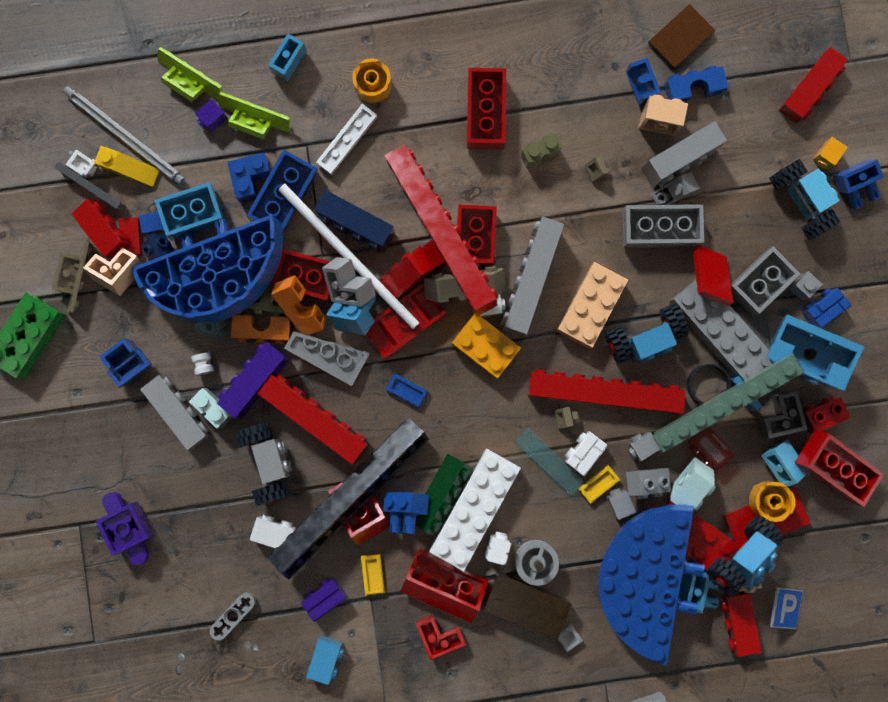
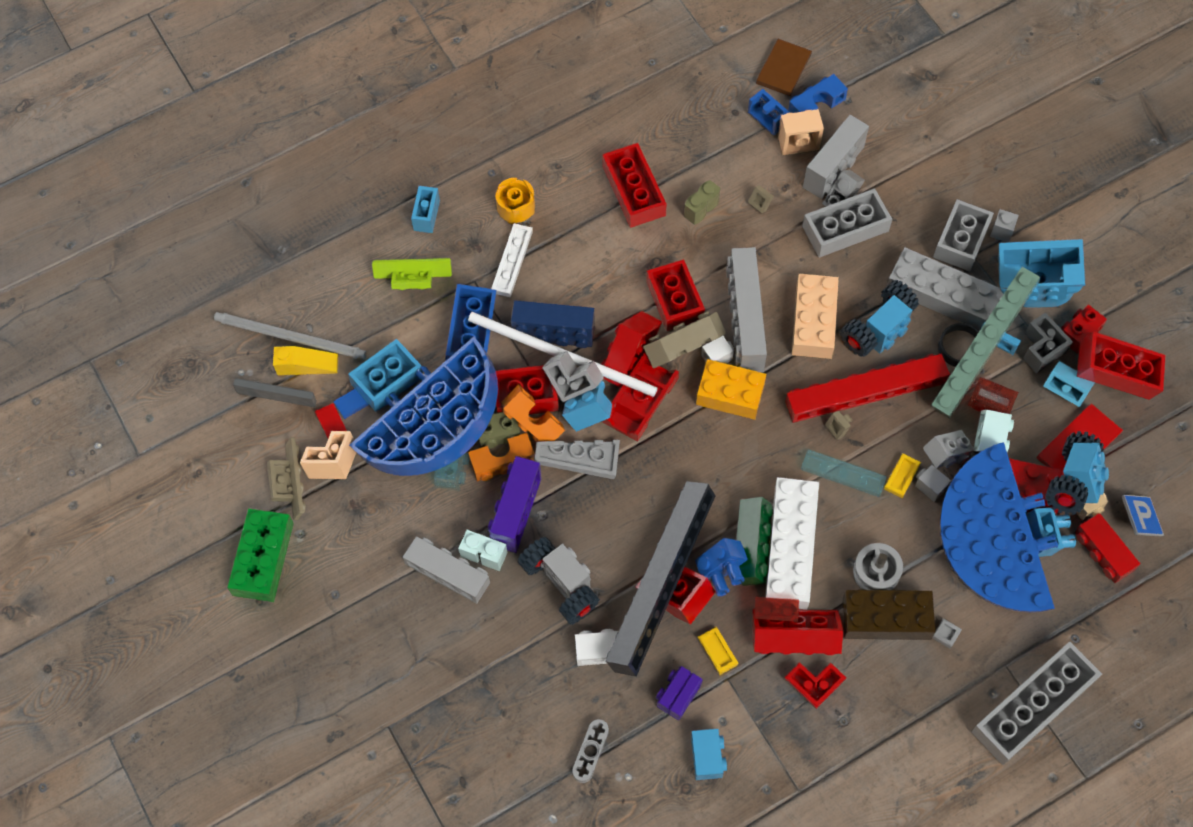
camera: 20 degrees left, 20 degrees down
white bracket [65,149,97,179] -> none
red brick [71,199,130,259] -> none
dark purple brick [95,492,154,565] -> none
blue plate [99,338,152,388] -> none
dark blue brick [141,233,174,261] -> none
lime bracket [158,47,222,102] -> none
white wheel [191,352,214,376] -> none
dark purple brick [195,99,228,132] -> none
blue brick [227,153,271,203] -> none
red brick [257,374,369,464] -> none
red brick [384,145,499,317] -> none
blue tile [386,373,428,408] -> none
white brick [485,531,511,565] -> none
white brick [564,431,608,477] -> none
light grey brick [628,432,661,461] -> none
red tile [693,244,733,306] -> none
light orange brick [749,481,795,522] -> none
brick [769,159,841,241] -> none
red brick [779,46,848,123] -> none
blue brick [802,288,851,329] -> none
light orange brick [813,137,848,170] -> none
blue brick [833,159,884,209] -> none

